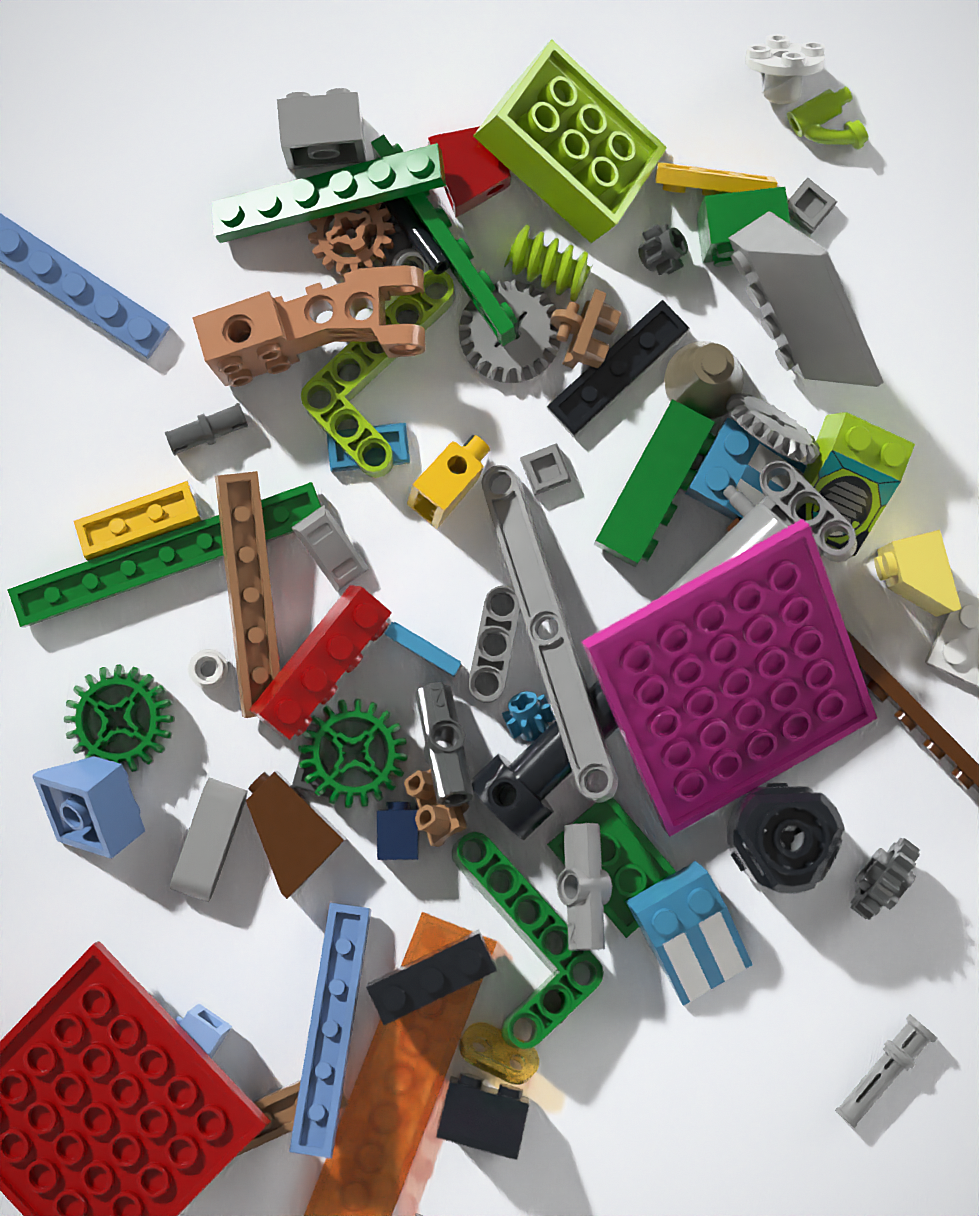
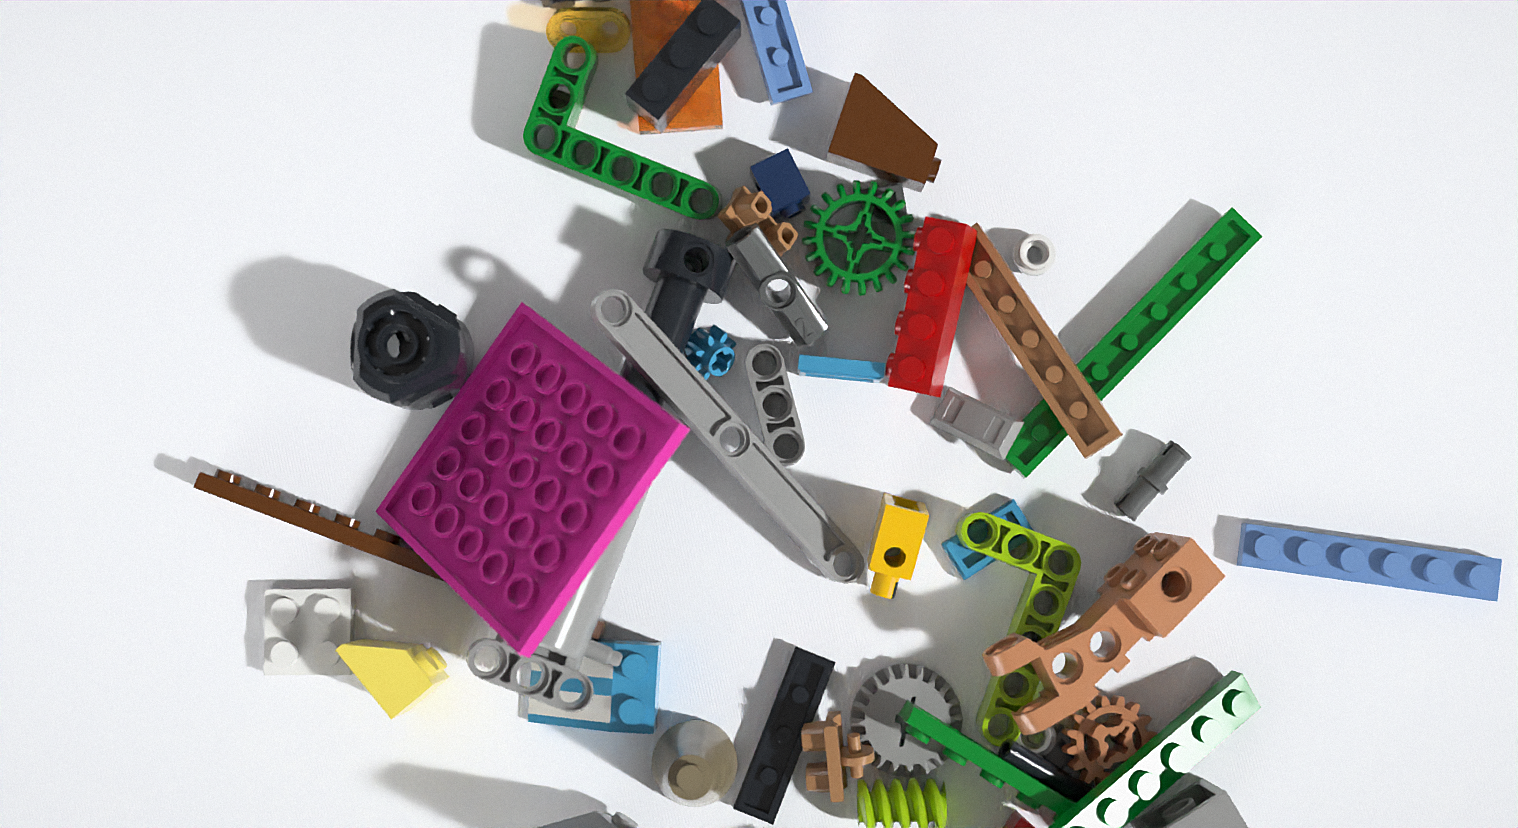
camera: 160 degrees right, 0 degrees up
medium blue slope [32,756,146,859] -> none
green gear [63,664,175,772] -> none
yellow plate [73,481,202,561] -> none
light grey beam [170,777,248,902] -> none
light grey tile [520,443,572,496] -> none
green plate [547,797,676,938] -> none
light grey piece [557,823,612,951] -> none
green brick [593,399,716,567] -> none
dark azure slope [625,861,753,1006] -> none
light grey gear [726,393,820,464] -> none
slope [797,412,915,556] -> none
light grey pin [835,1014,938,1128] -> none
dark grey gear [850,837,920,920] -> none

